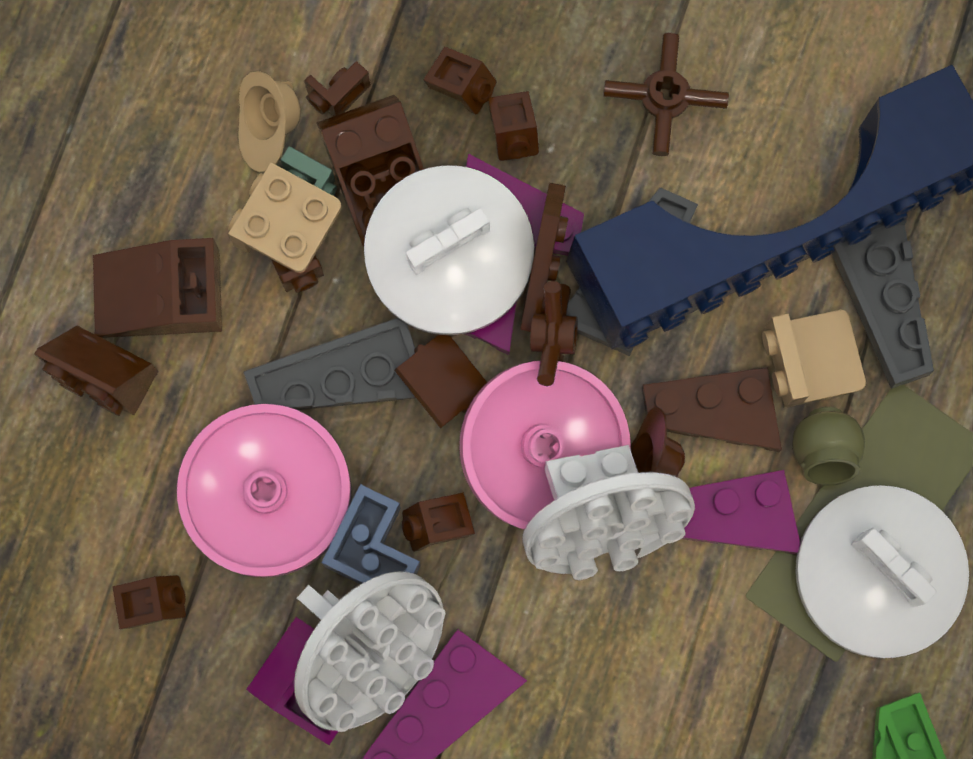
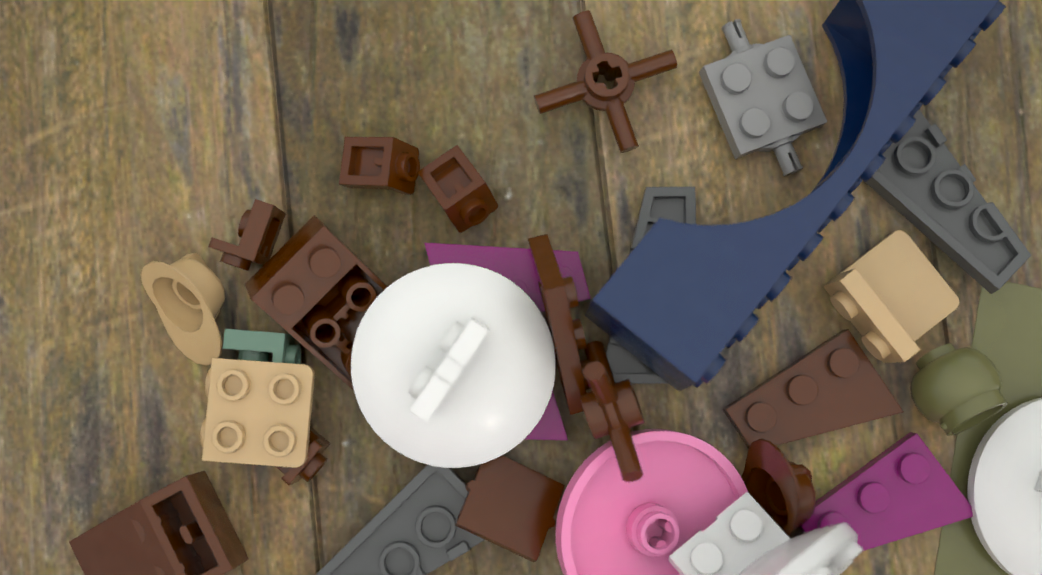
camera: 20 degrees left, 5 degrees up
none -> light grey plate [699,19,827,177]

